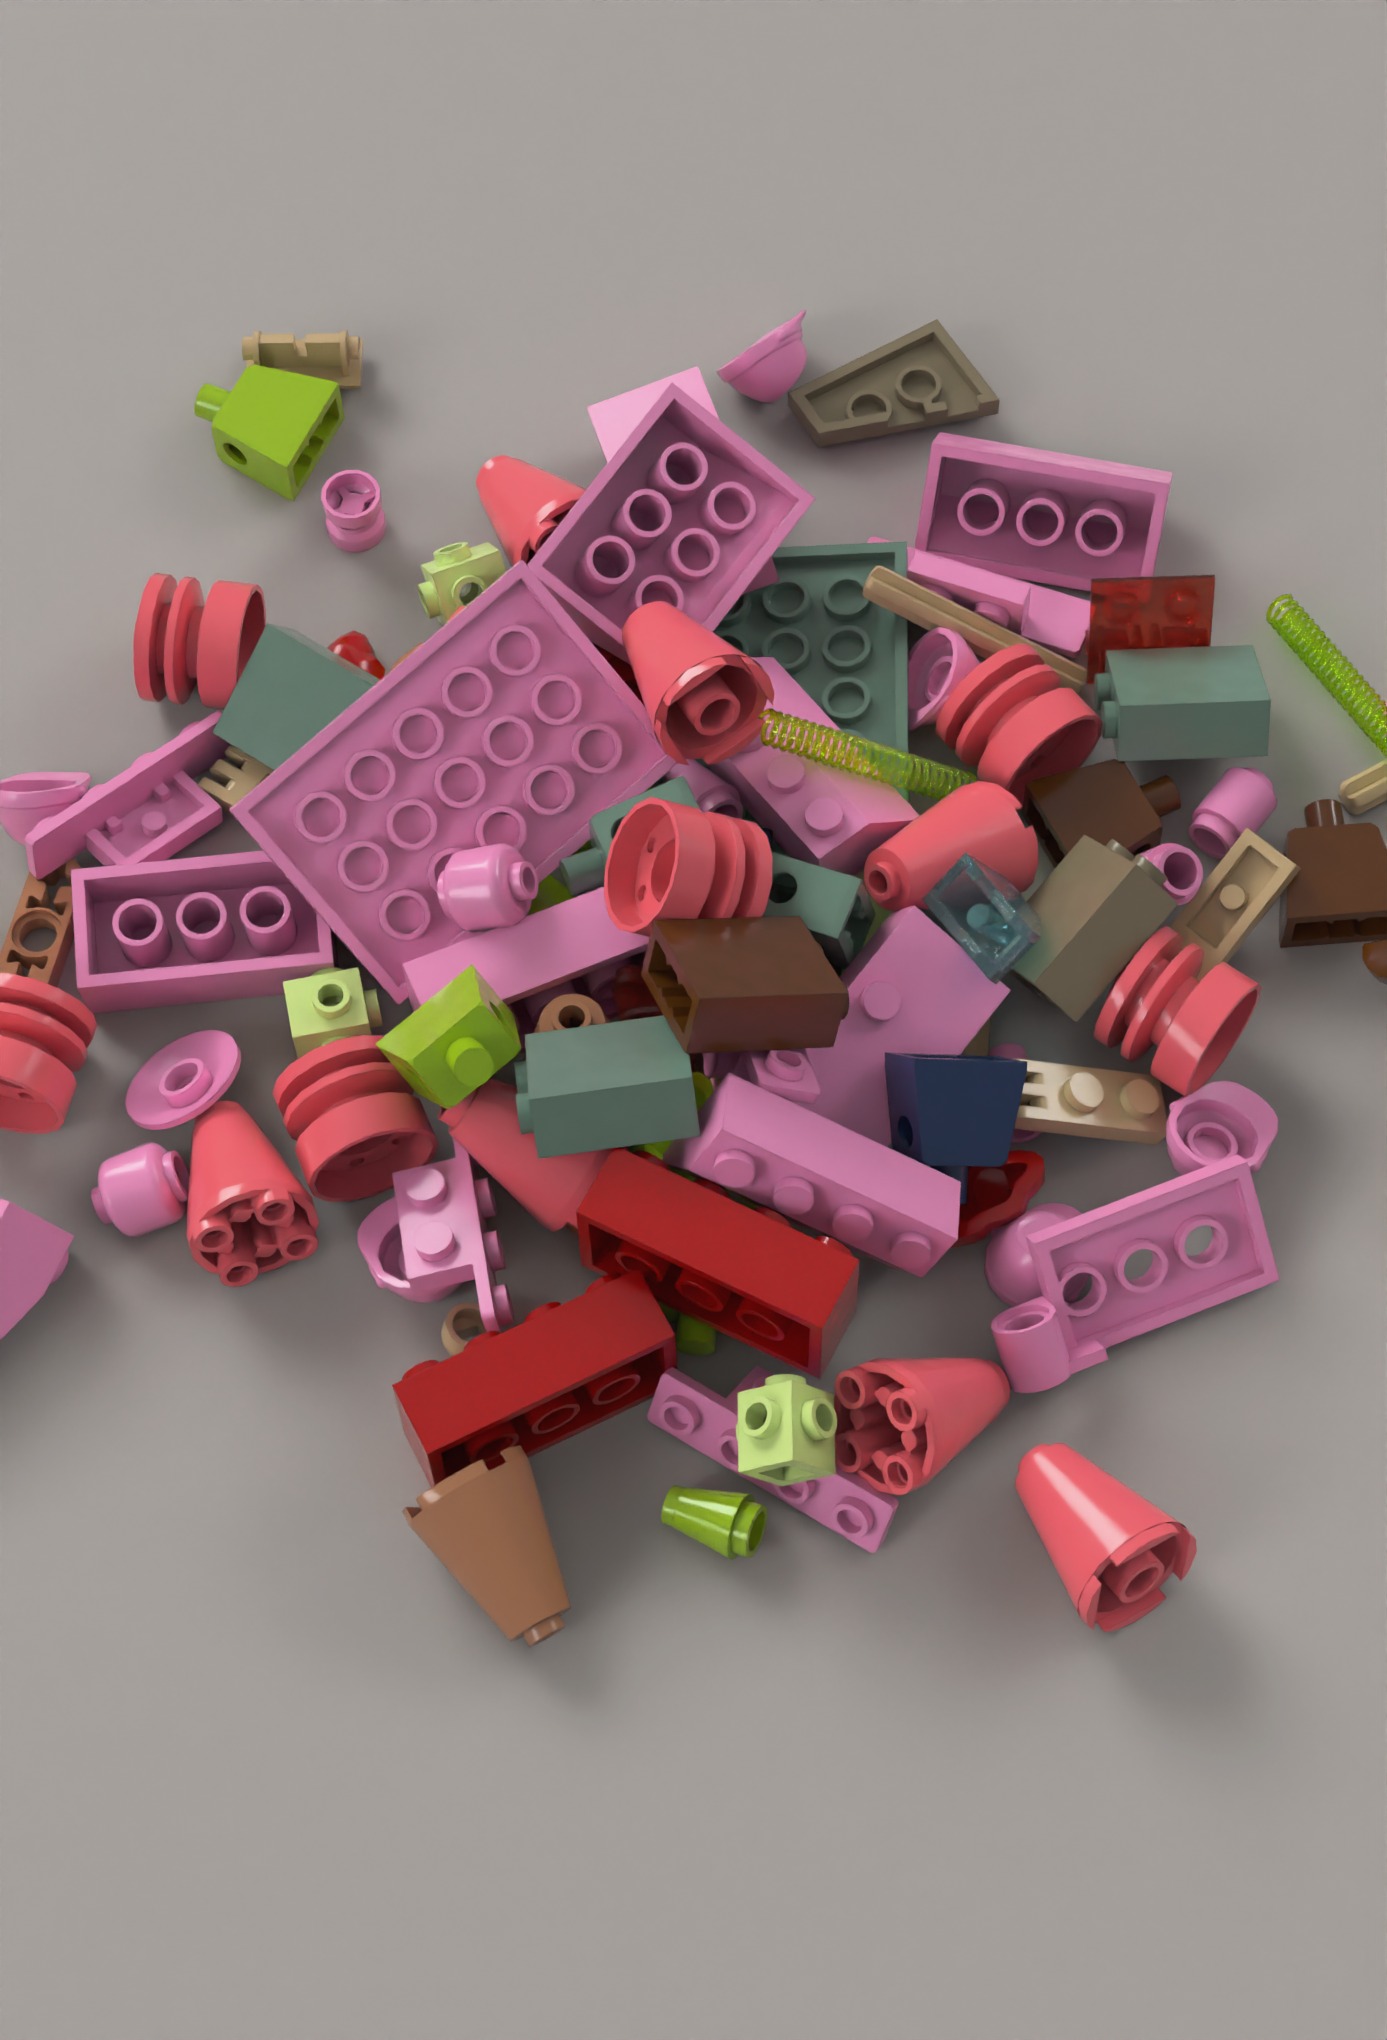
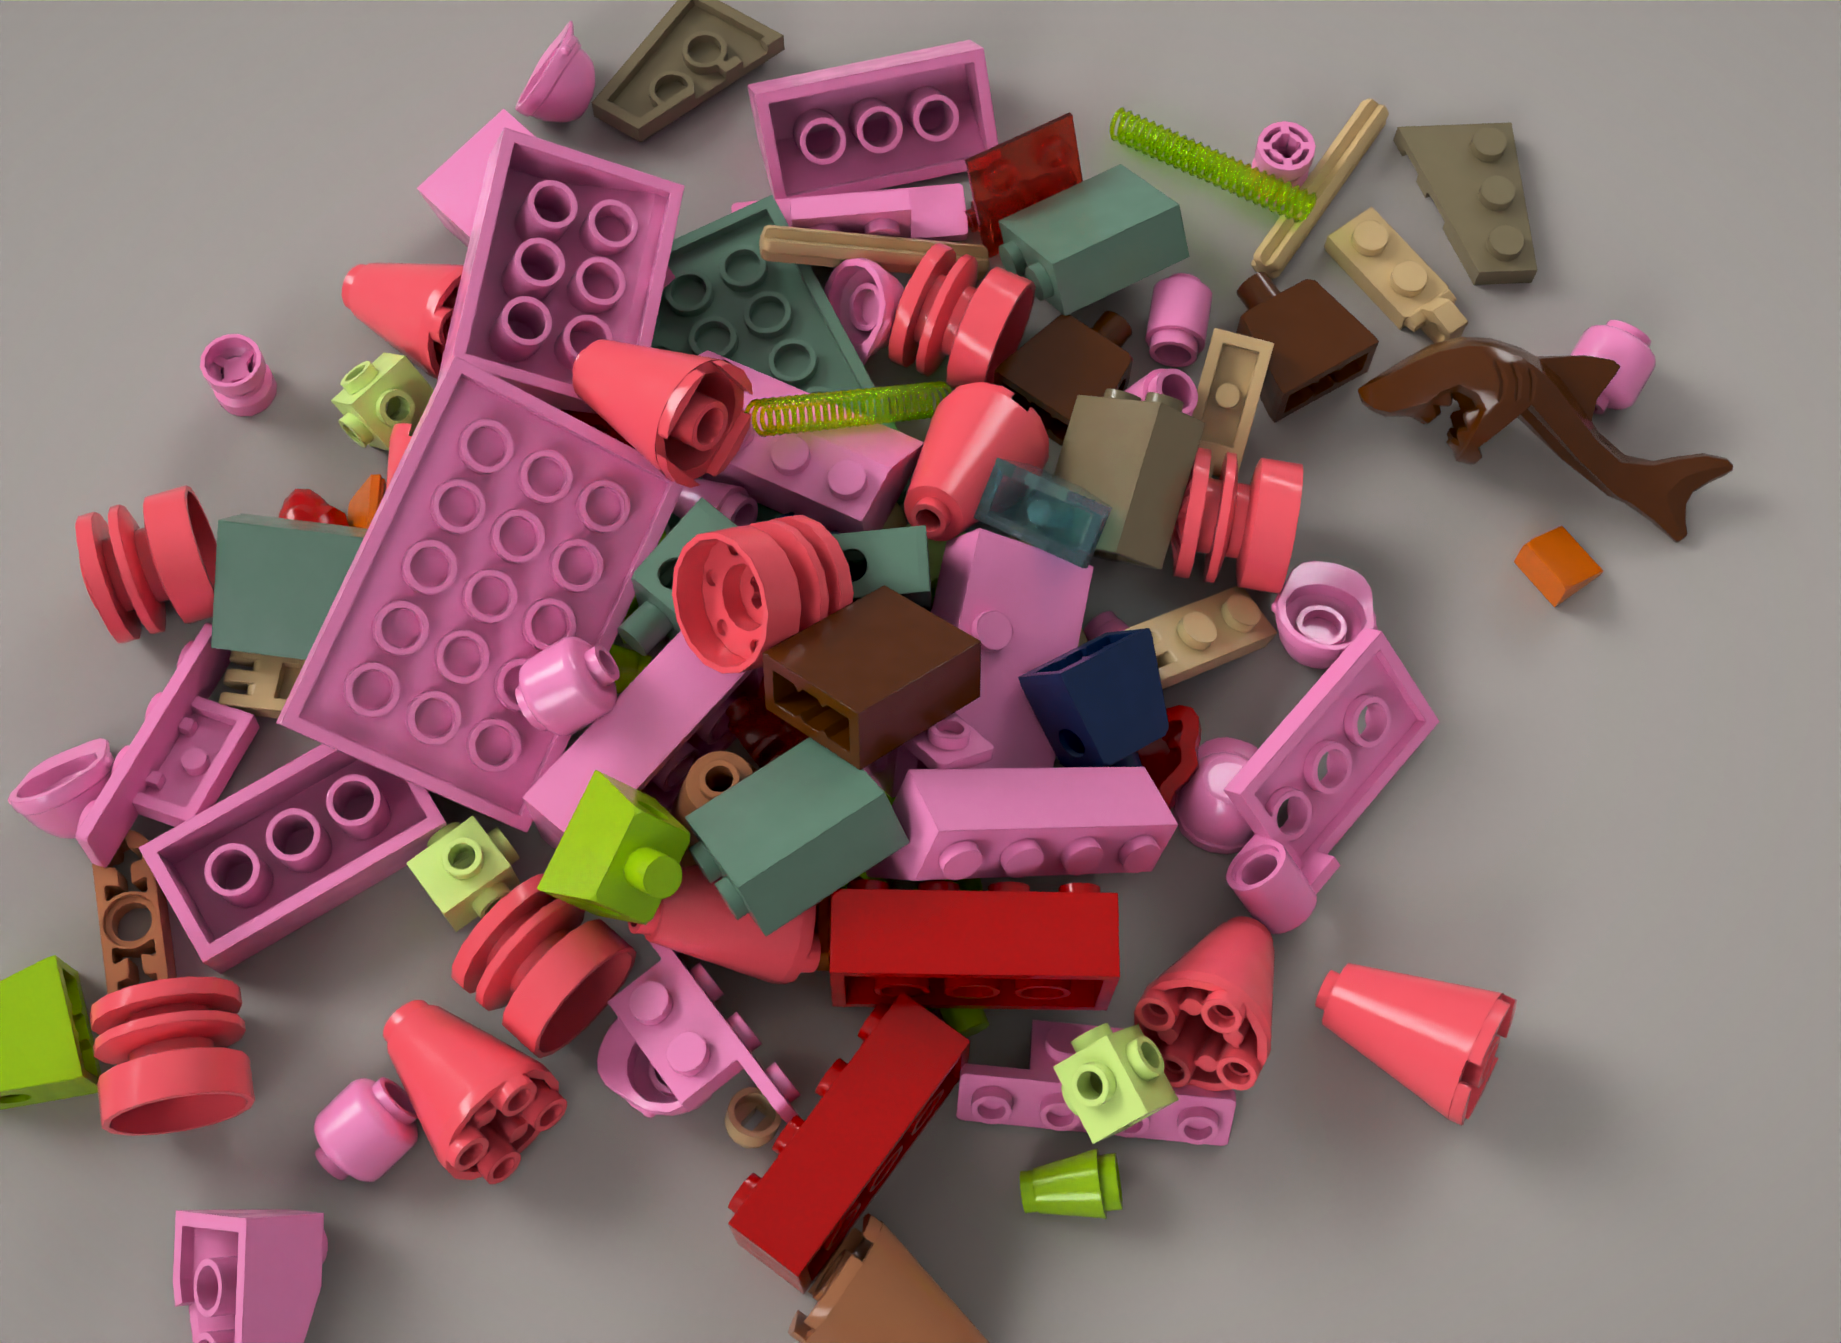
camera: 30 degrees left, 5 degrees up
bright pink dish [125,1030,241,1130] -> none
lime torso [194,364,345,501] -> none
tan hinge [242,330,363,389] -> none

